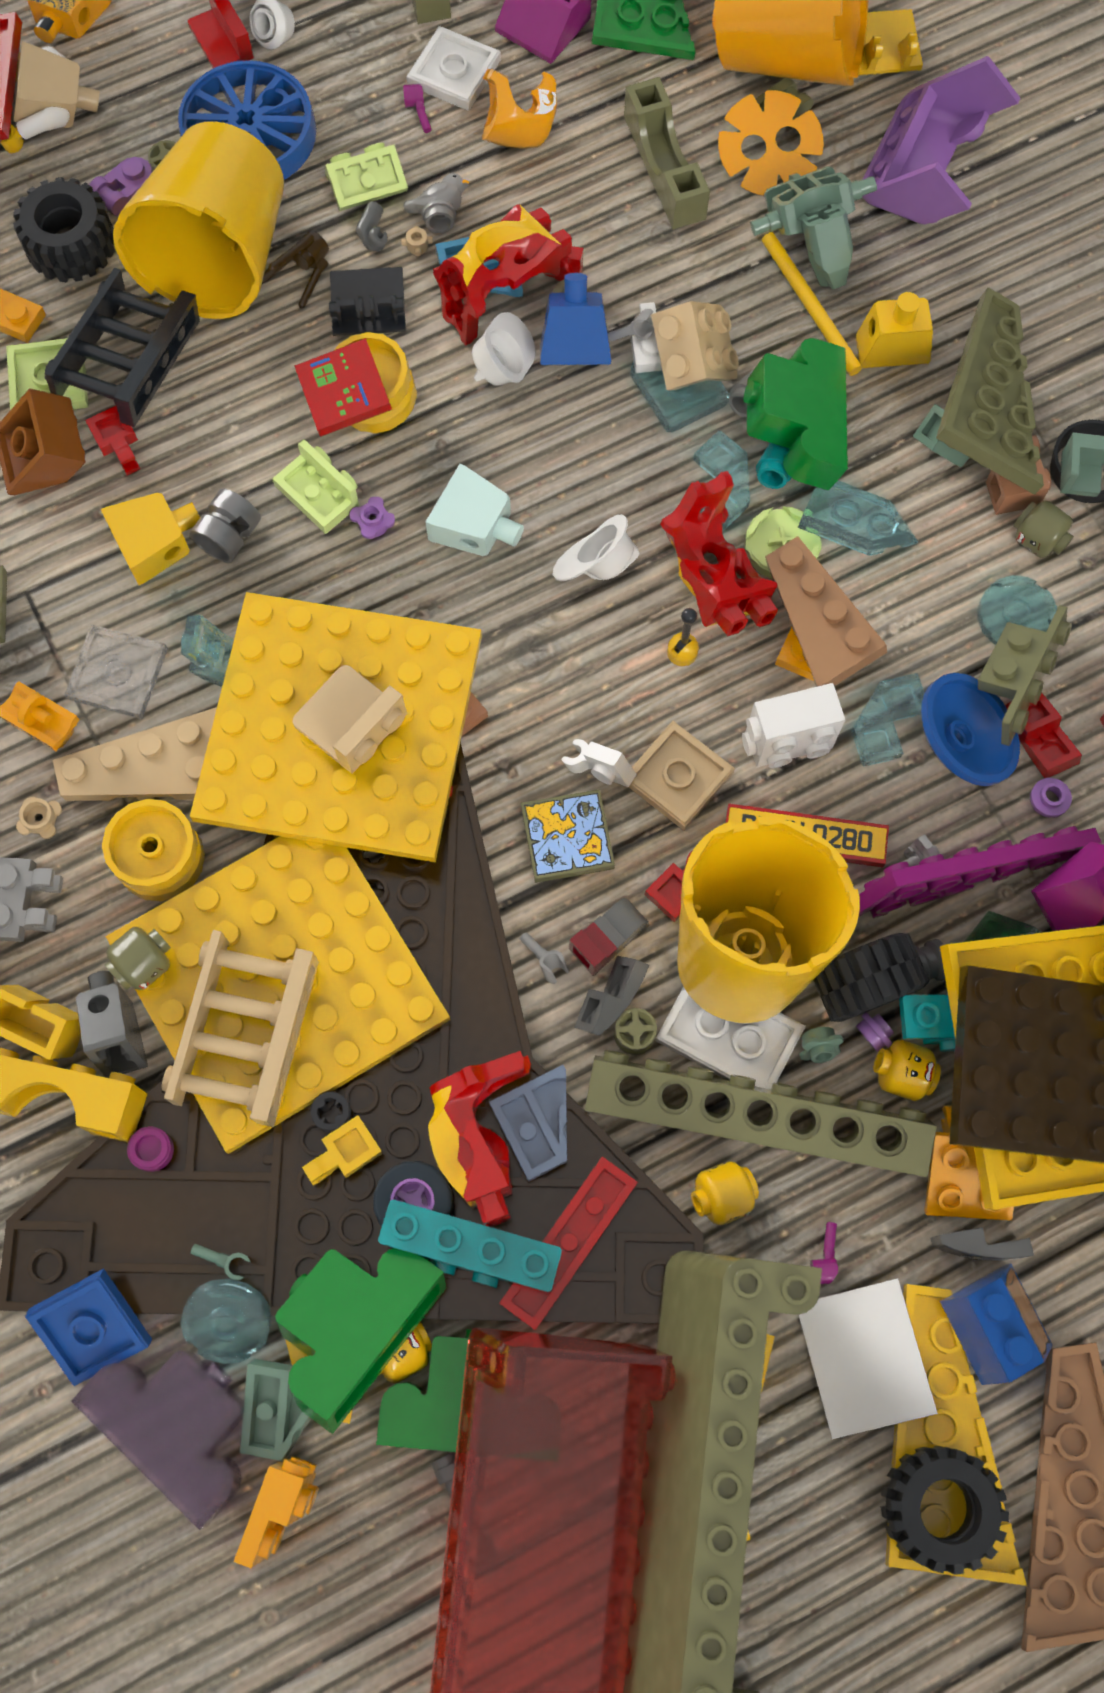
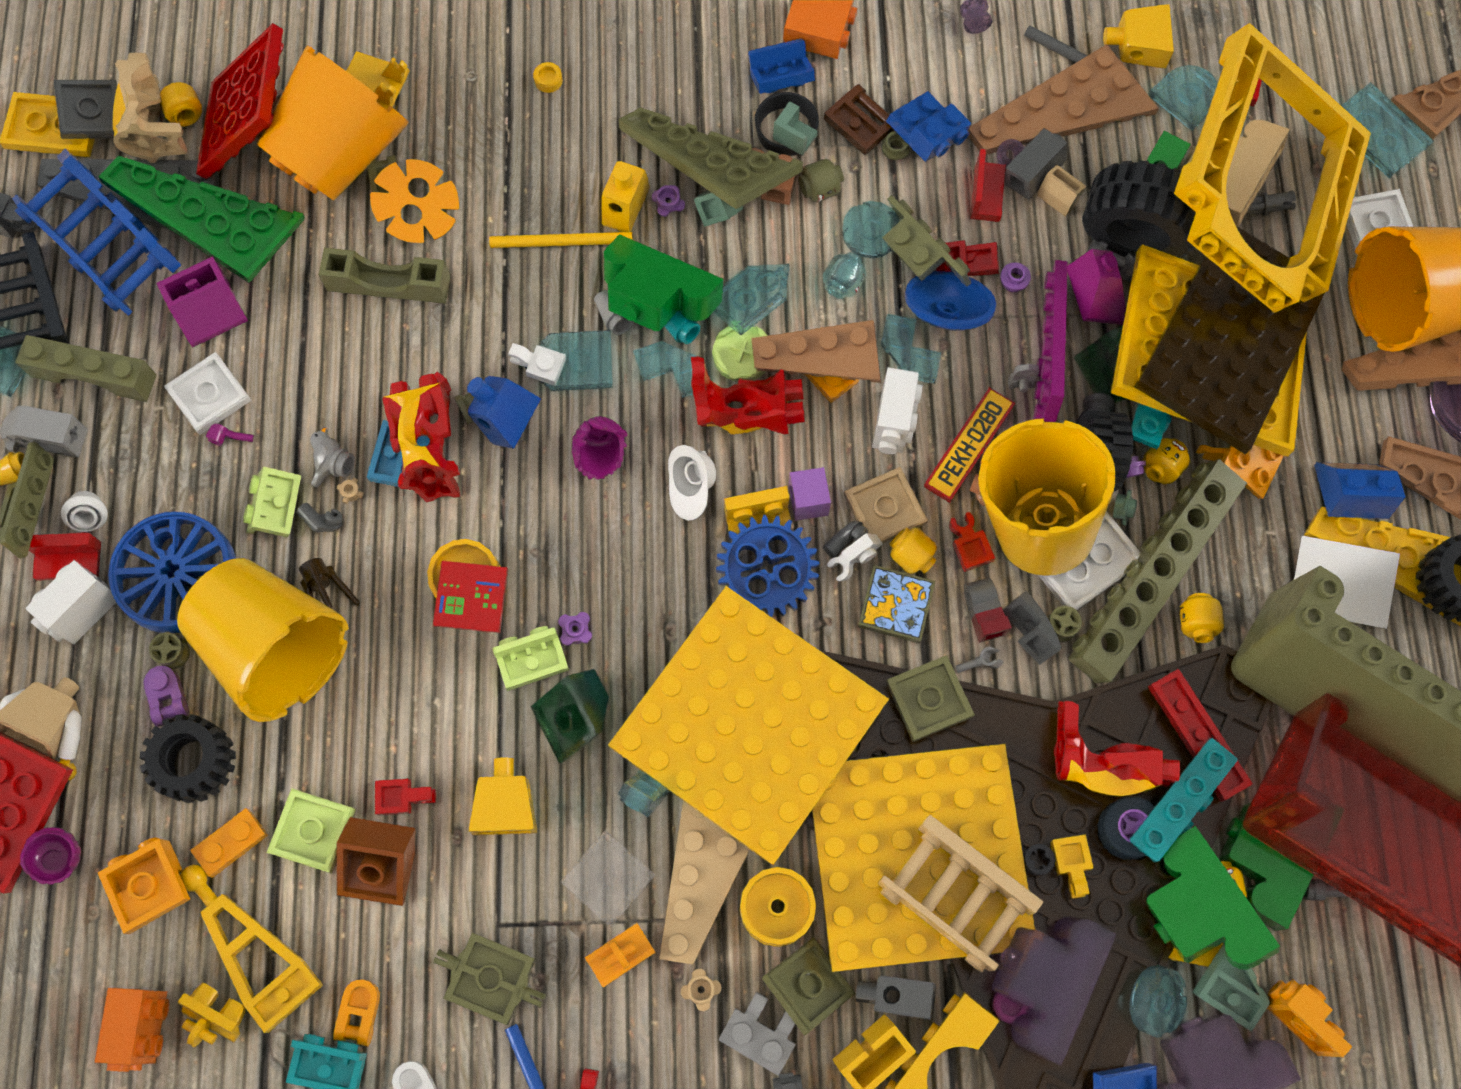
camera: 65 degrees left, 0 degrees up
black fence [44,268,200,427] -> none
olive head [104,927,171,990] -> none
flat silver wheel [189,489,261,563] -> none
sand green hand [191,1244,251,1280] -> none
tan bracket [293,665,407,774] -> none
black hinge [329,267,406,336] -> none
light aqua torso [426,464,524,556] -> none
white piece [472,312,535,386] -> none
light orange piece [482,68,557,149] -> none
sand blue wing [489,1065,567,1182] -> none
light grey hand [608,309,654,342] -> none
tan bracket [651,301,739,390] -> none
yellow hinge [667,608,699,666] -> none
sand green piece [750,166,877,289] -> none
magenta hand [810,1222,838,1284] -> none
medium lavender windscreen [862,56,1021,225] -> none
dark grey slope [930,1227,1034,1261] -> none
none -> white brick [25,560,116,644]
none -> clear green slope [530,669,609,764]
none -> yellow tile [533,62,563,93]
none -> magenta hair [572,416,627,480]
none -> medium lavender plate [652,185,685,217]
none -> blue gear [716,515,820,617]
none -> yellow bracket [724,486,792,534]
none -> olive tile [762,937,856,1036]
none -> medium lavender piece [788,467,831,521]
none -> clear light blue head [822,252,867,299]
none -> dark grey arm [823,521,868,558]
none -> olive plate [886,655,975,742]
none -> yellow head [889,527,937,574]
none -> clear purple brick [992,916,1116,1066]

